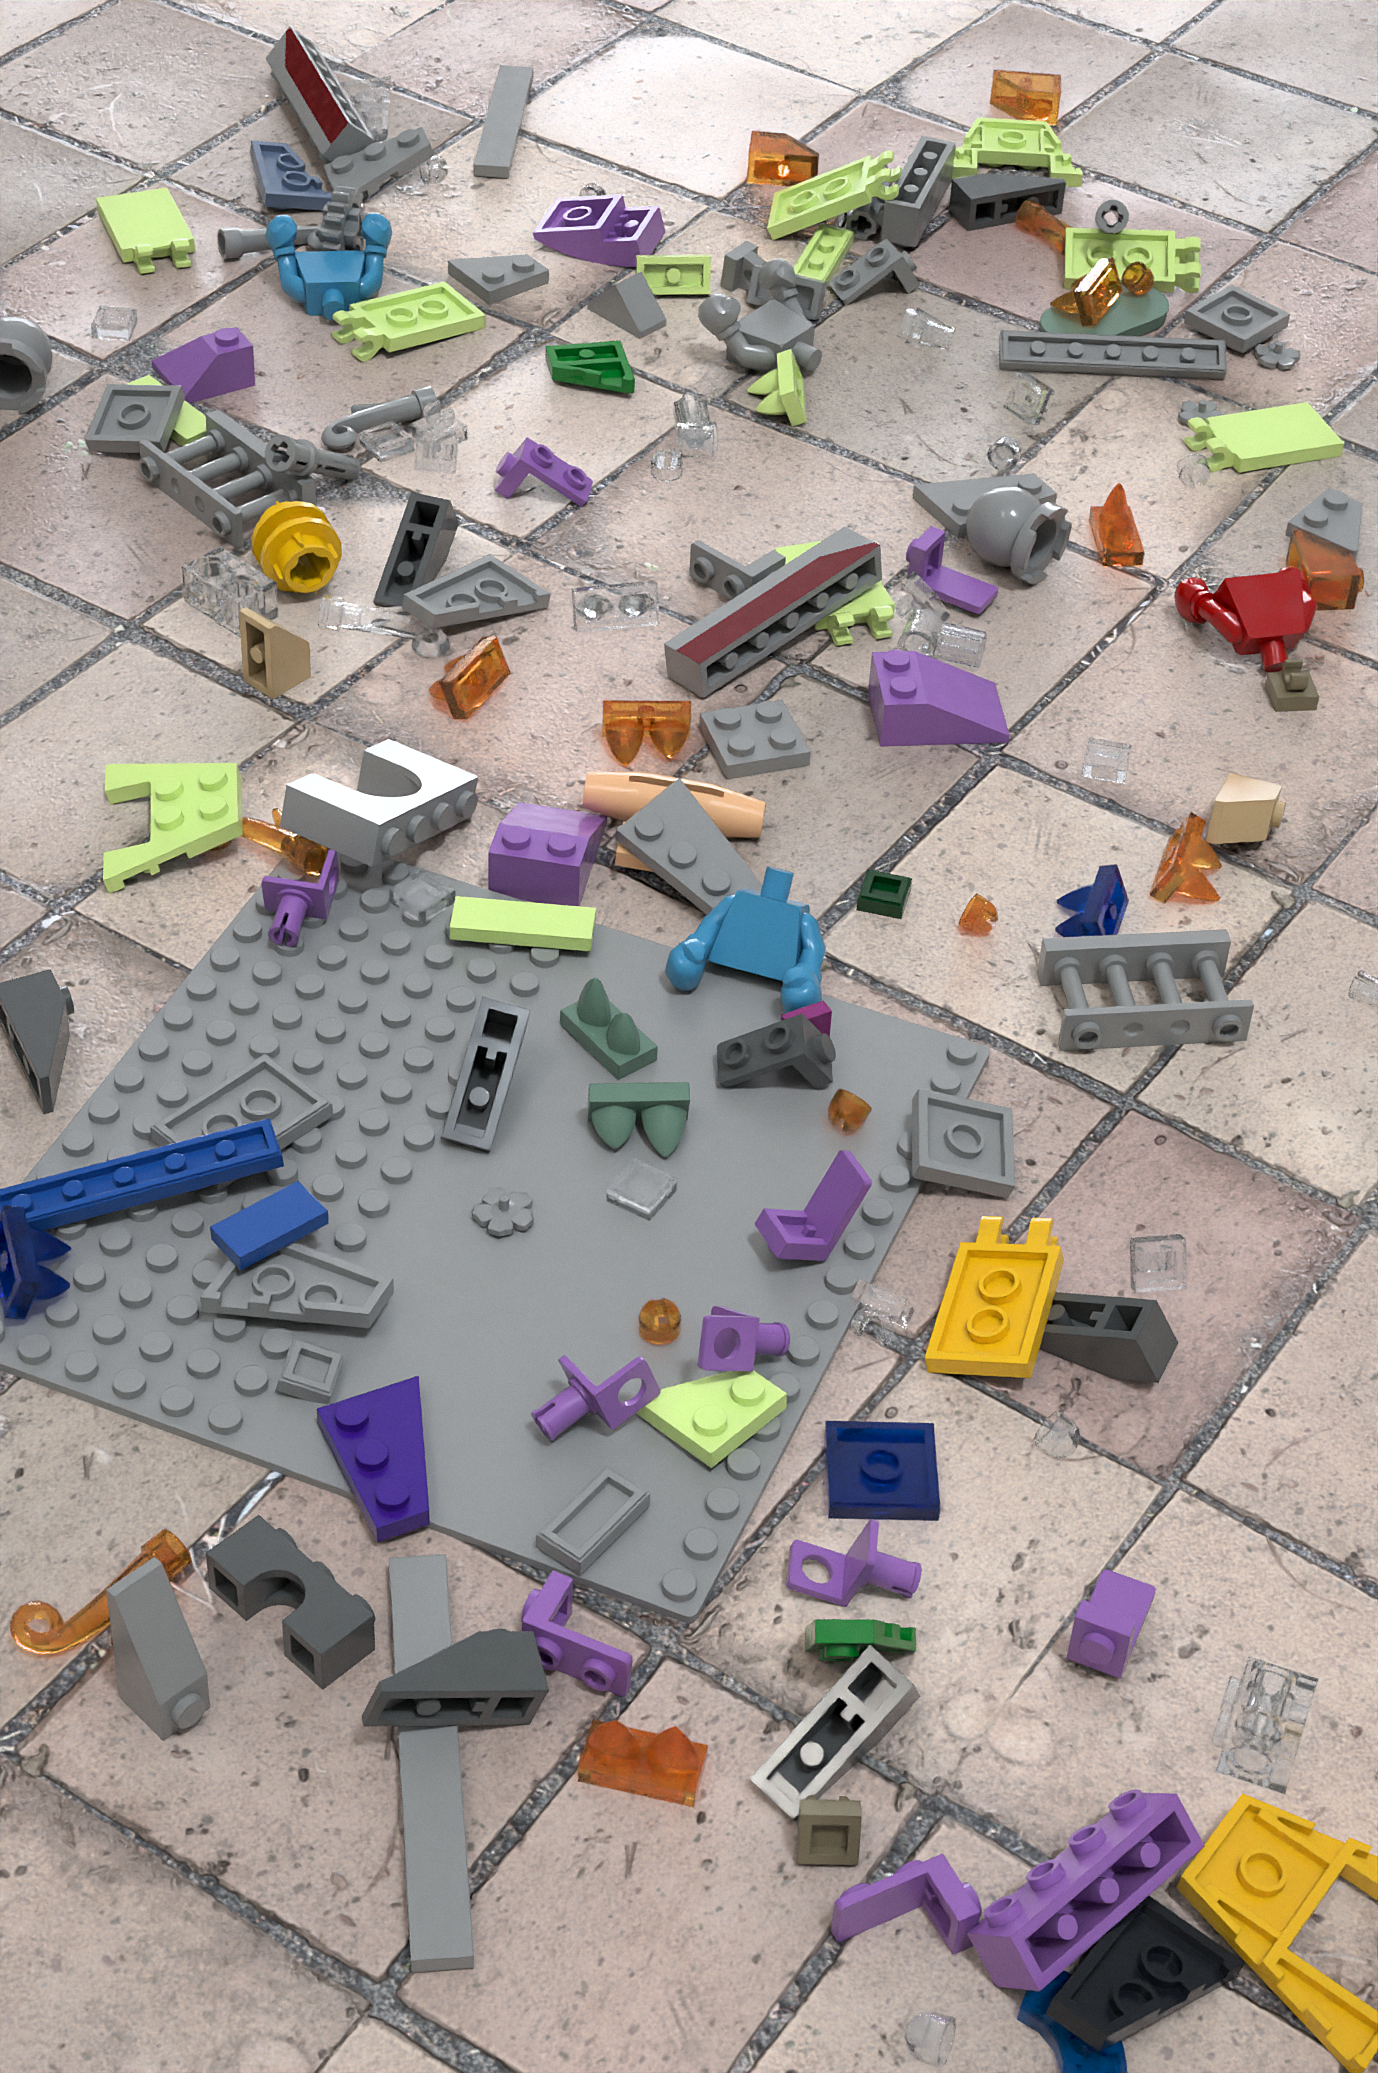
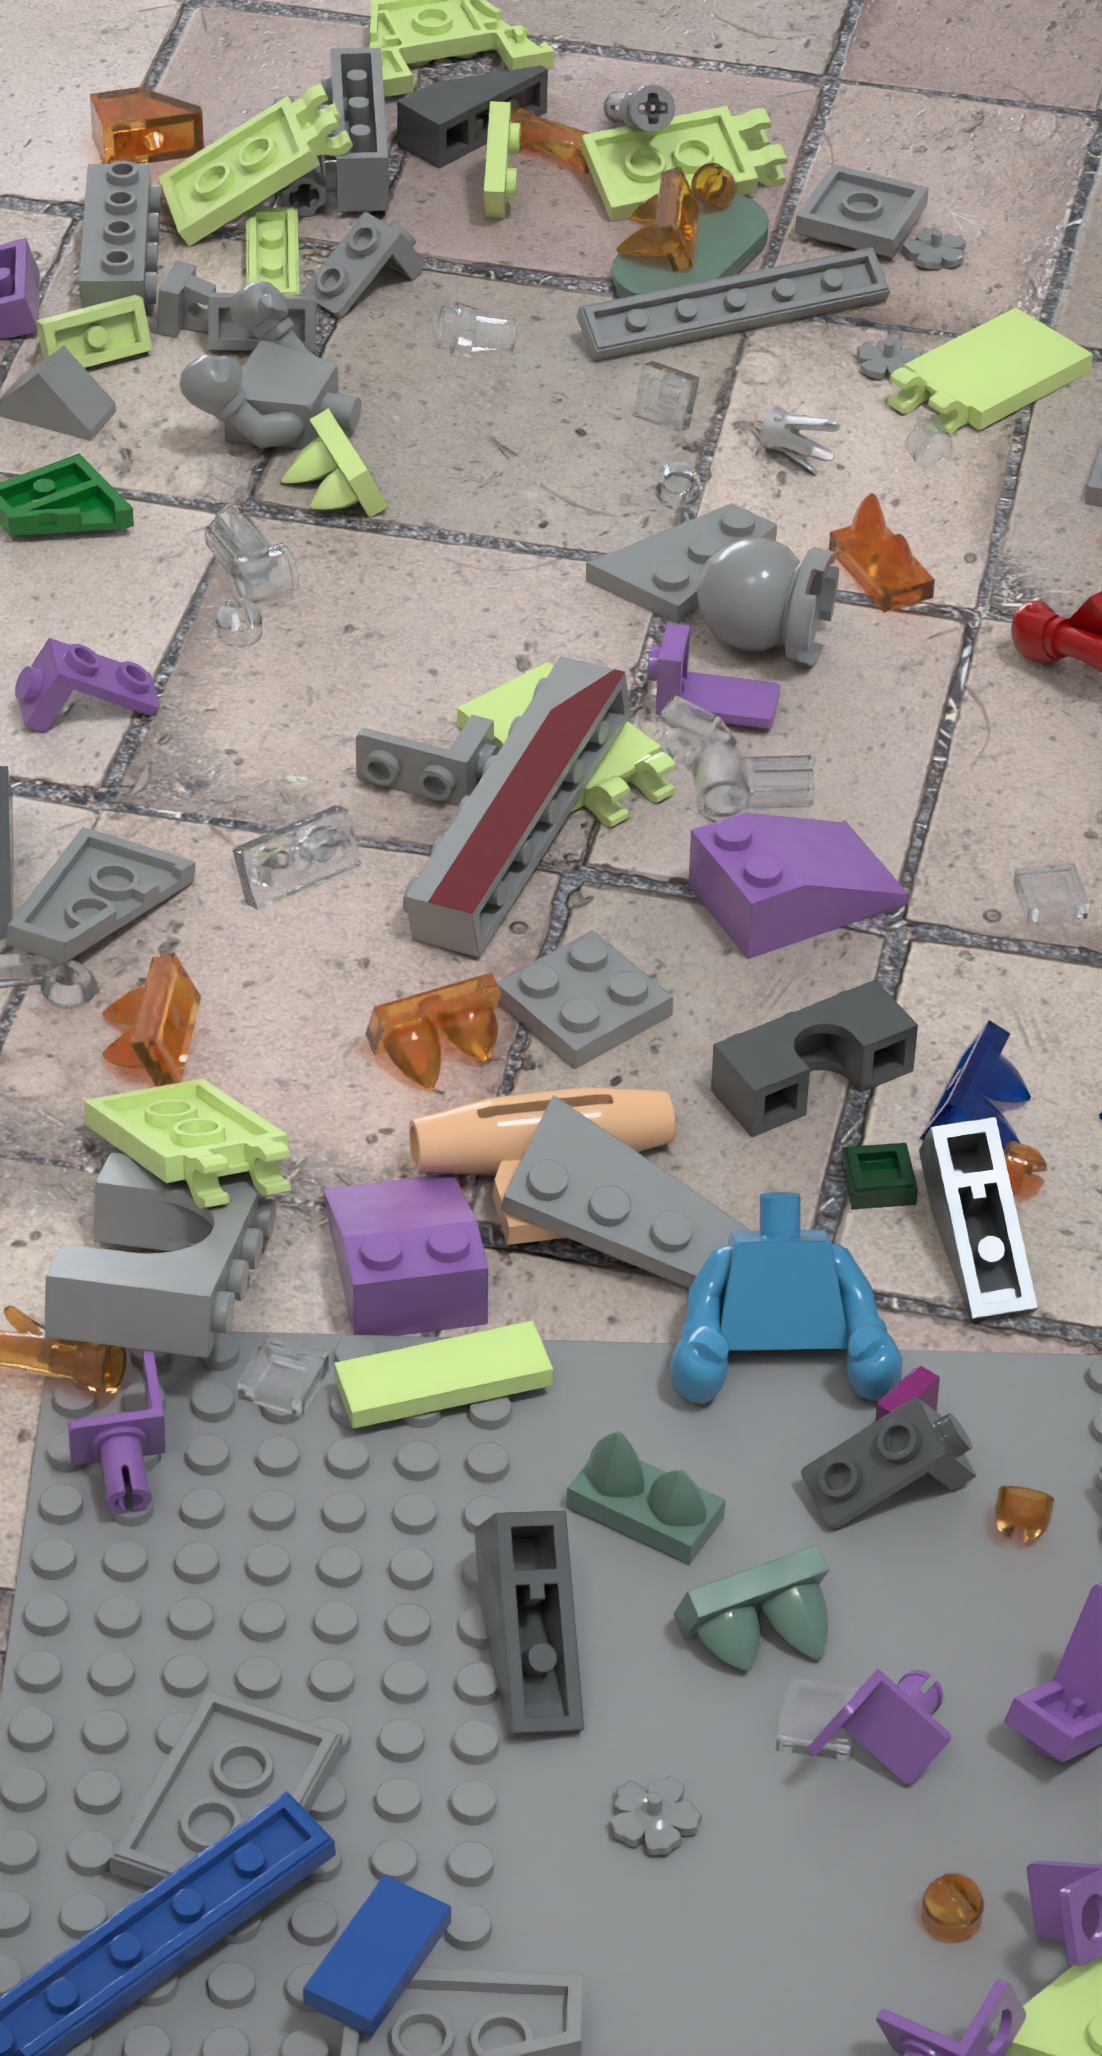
camera: 20 degrees left, 0 degrees up
none -> light grey brick [79,161,161,317]
none -> yellowish green tile [84,1078,291,1209]
none -> yellowish green wing [484,101,521,219]
none -> dark grey arch [711,979,918,1137]
none -> flat silver piece [757,407,841,475]
none -> medium lavender bracket [806,1668,951,1784]
none -> slope [919,1117,1038,1322]
none -> clear blue tile [920,1020,1031,1150]

